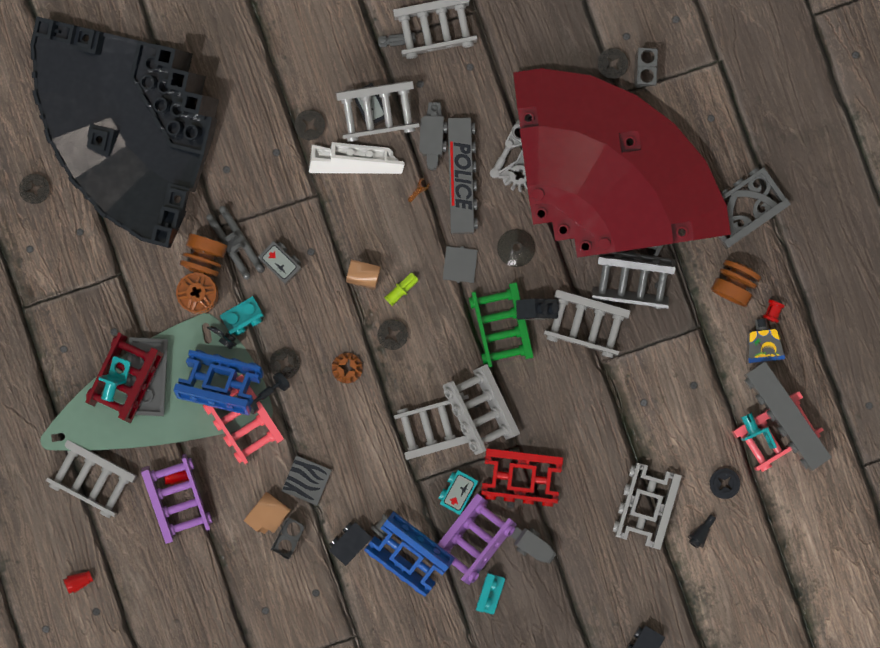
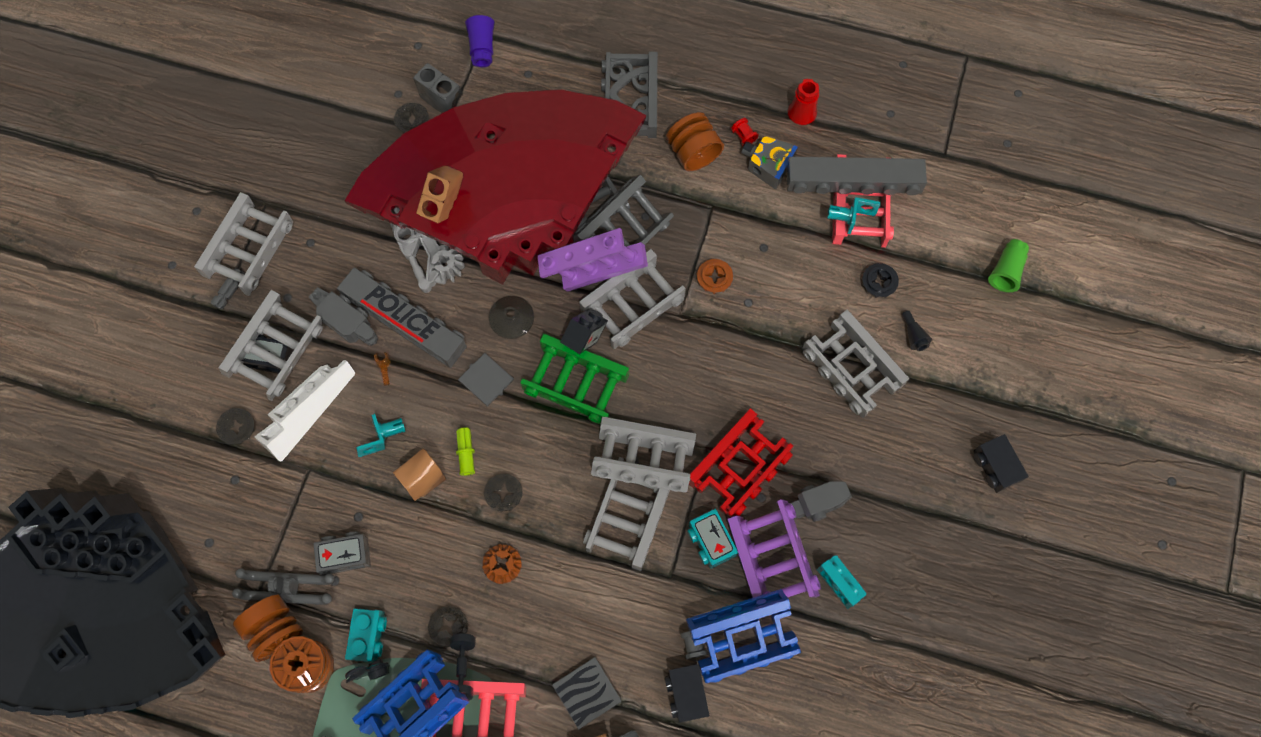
camera: 50 degrees left, 15 degrees down
none -> teal bracket [356,414,405,457]
none -> medium nougat piece [416,166,463,223]
none -> dark purple plant [465,15,495,68]
none -> medium lavender fence [538,228,648,291]
none -> dark orange gear [697,259,733,294]
none -> red plant [787,79,819,125]
none -> bright green plant [988,239,1029,292]

